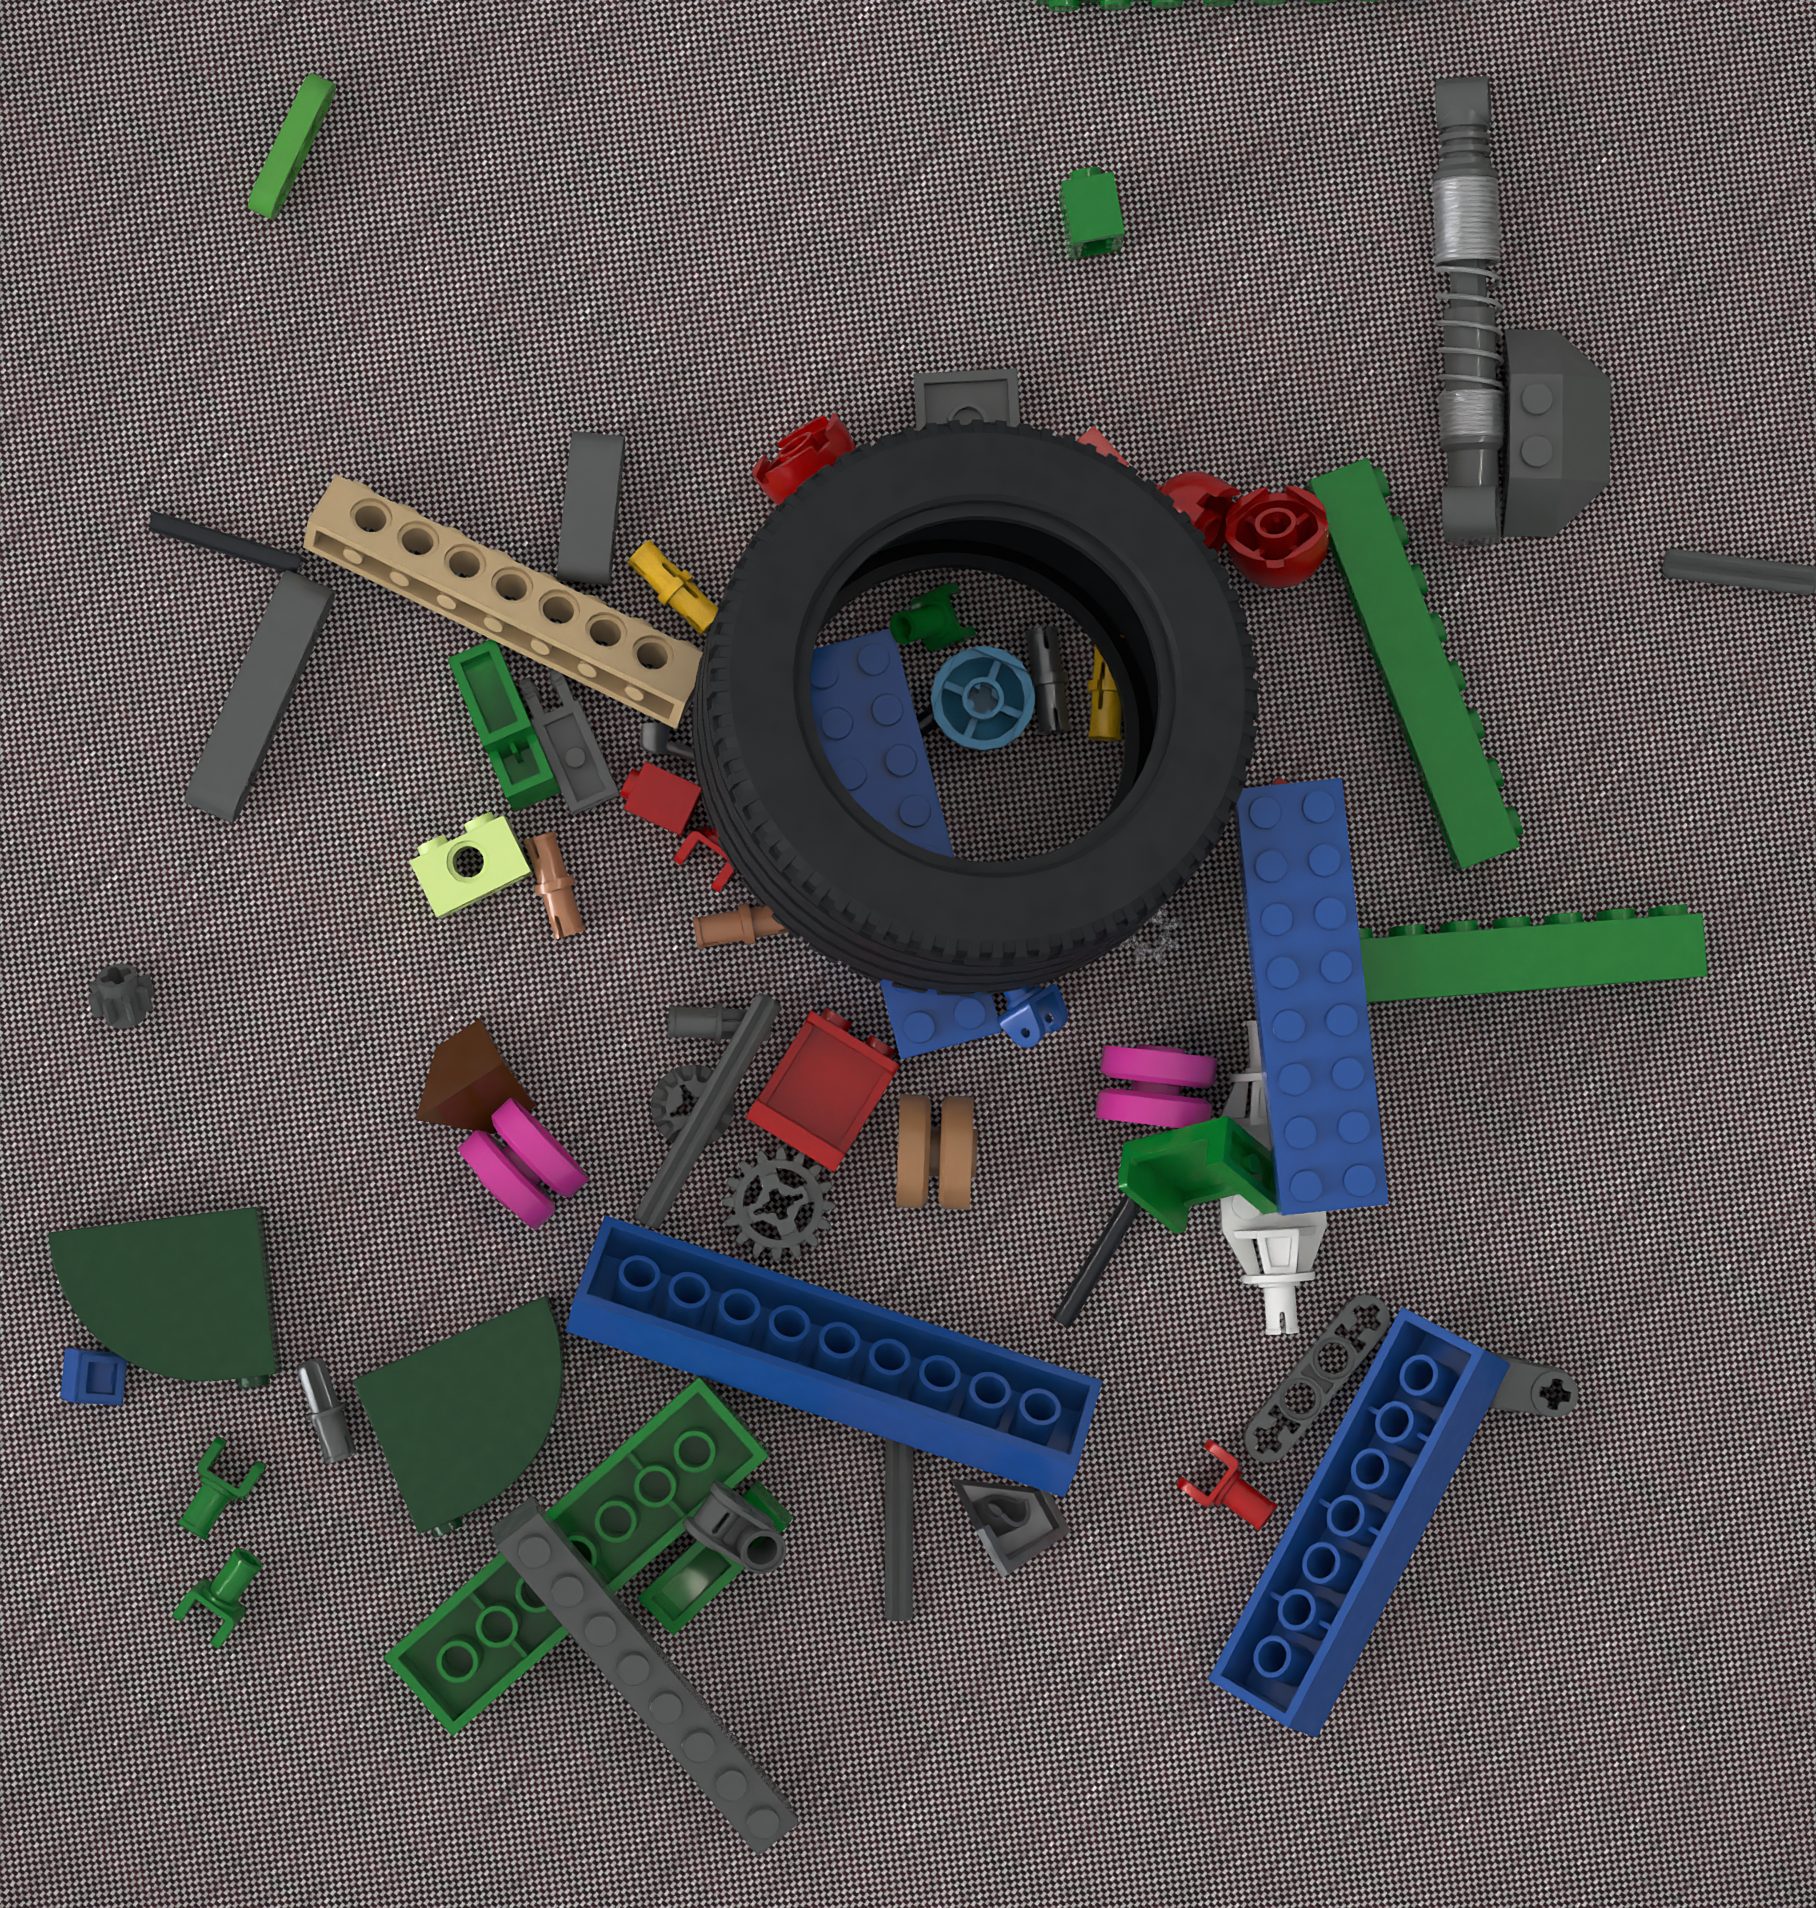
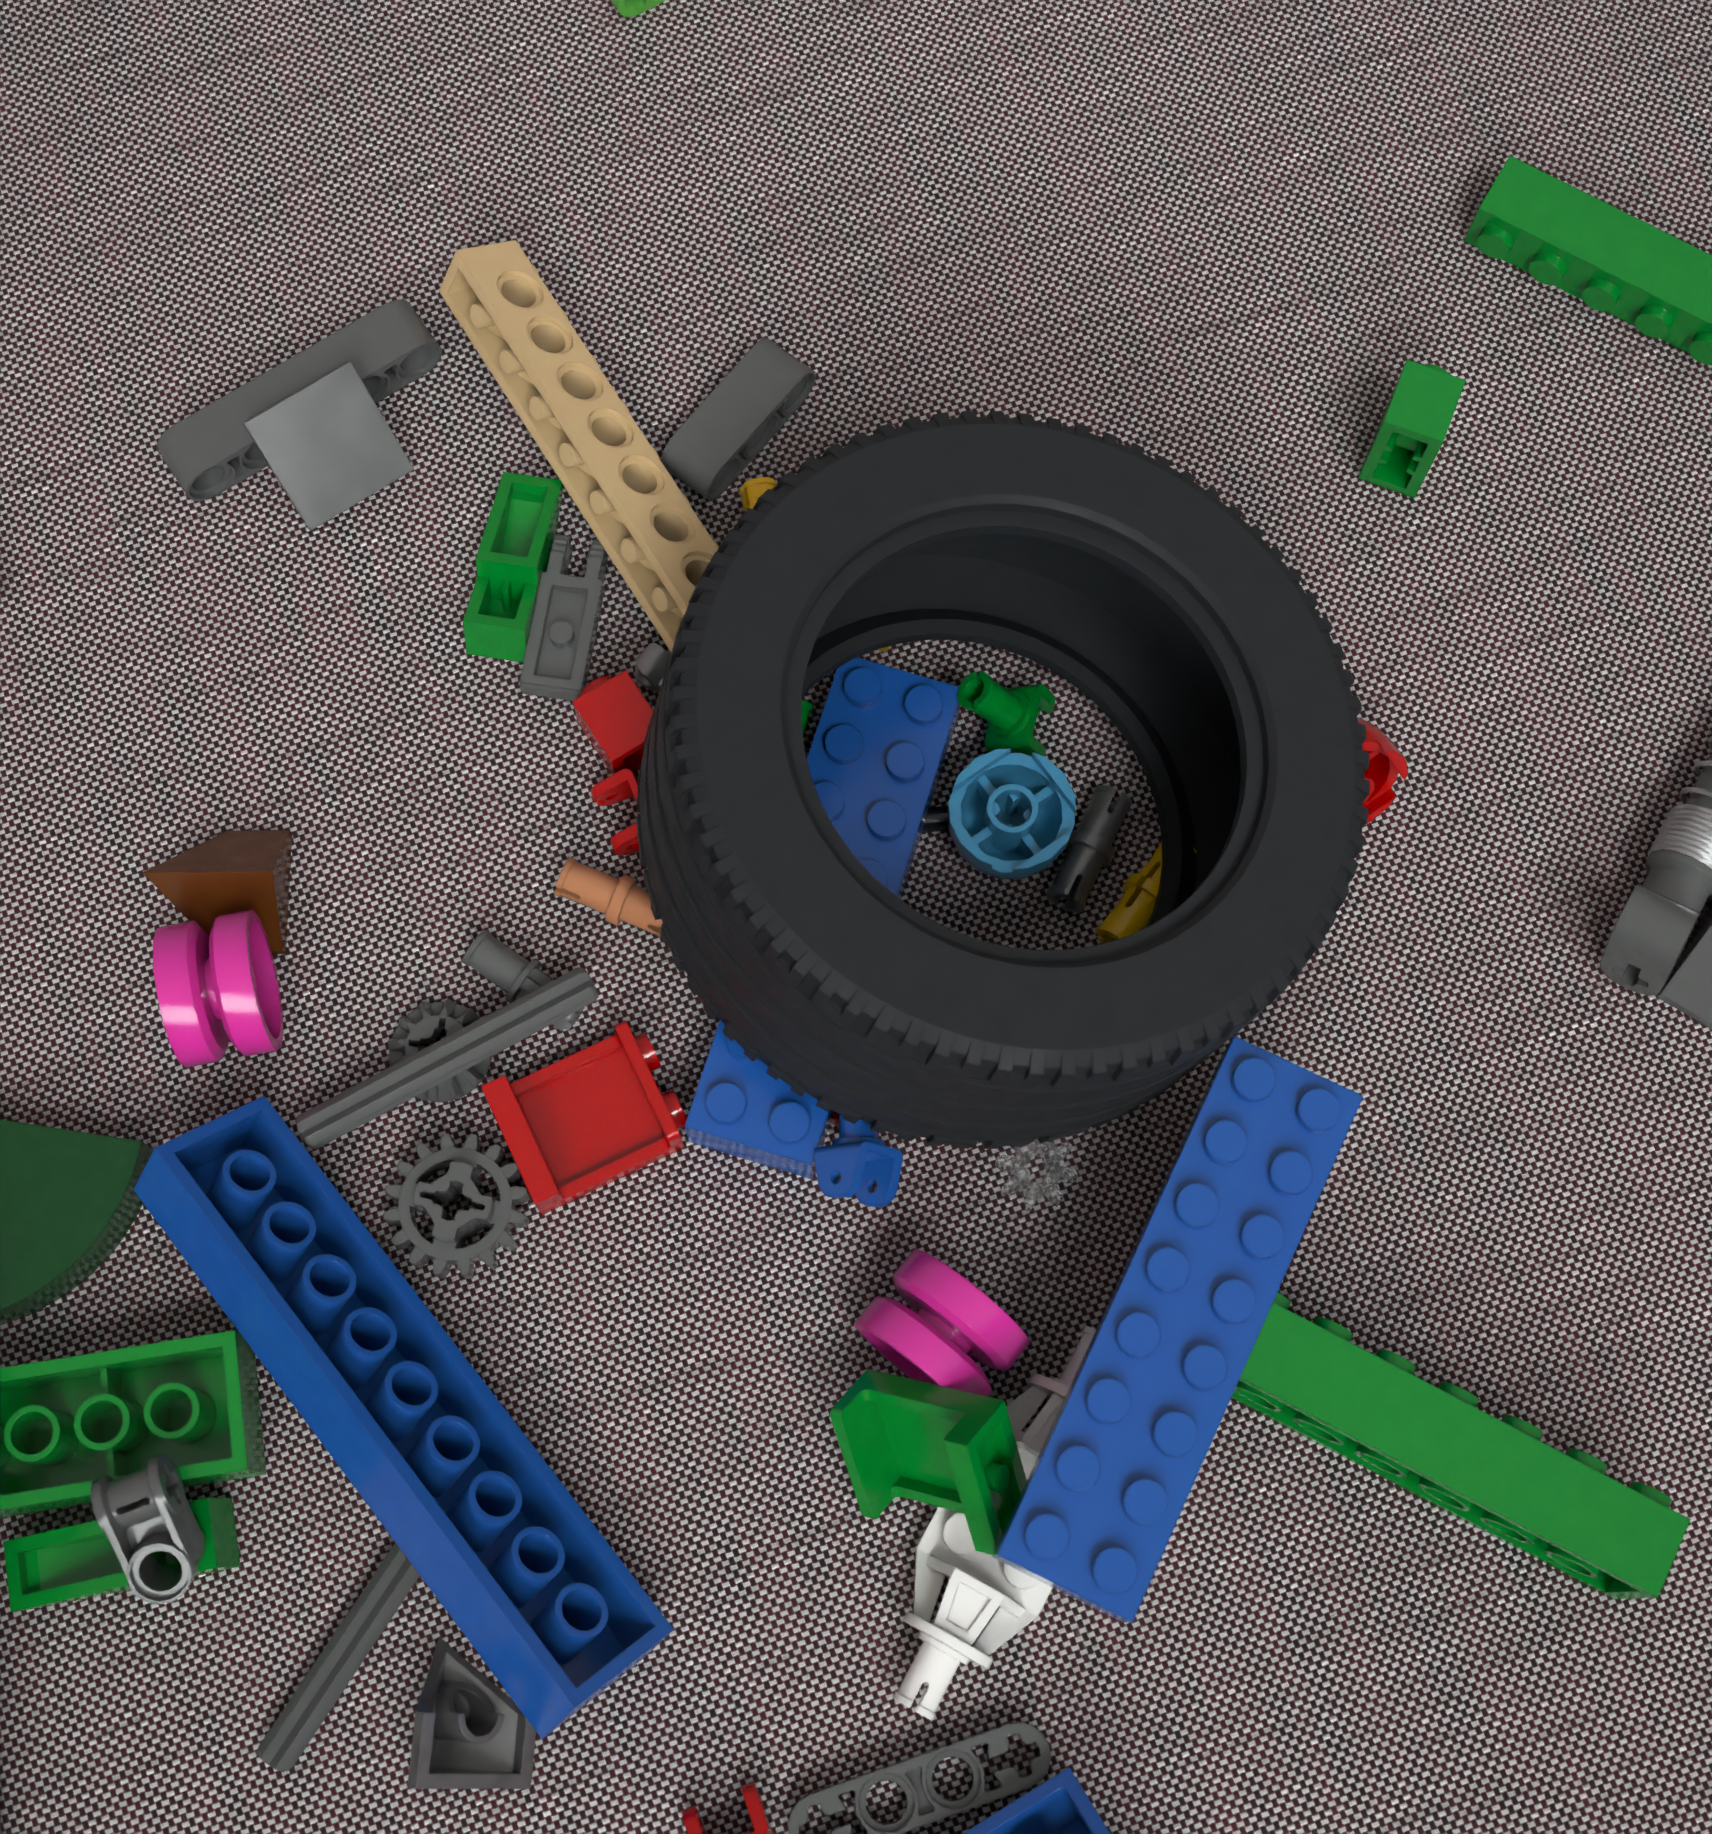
camera: 25 degrees right, 15 degrees down
black bar [148,511,304,574] -> none
yellowish green brick [409,812,535,919] -> none
nougat pin [523,831,586,940] -> none
medium nougat wheel [896,1094,978,1210] -> none
black bar [1052,1194,1141,1328] -> none
red cylinder [1224,486,1330,589] -> none
green brick [1306,458,1523,871] -> none
none -> tile [242,361,414,531]

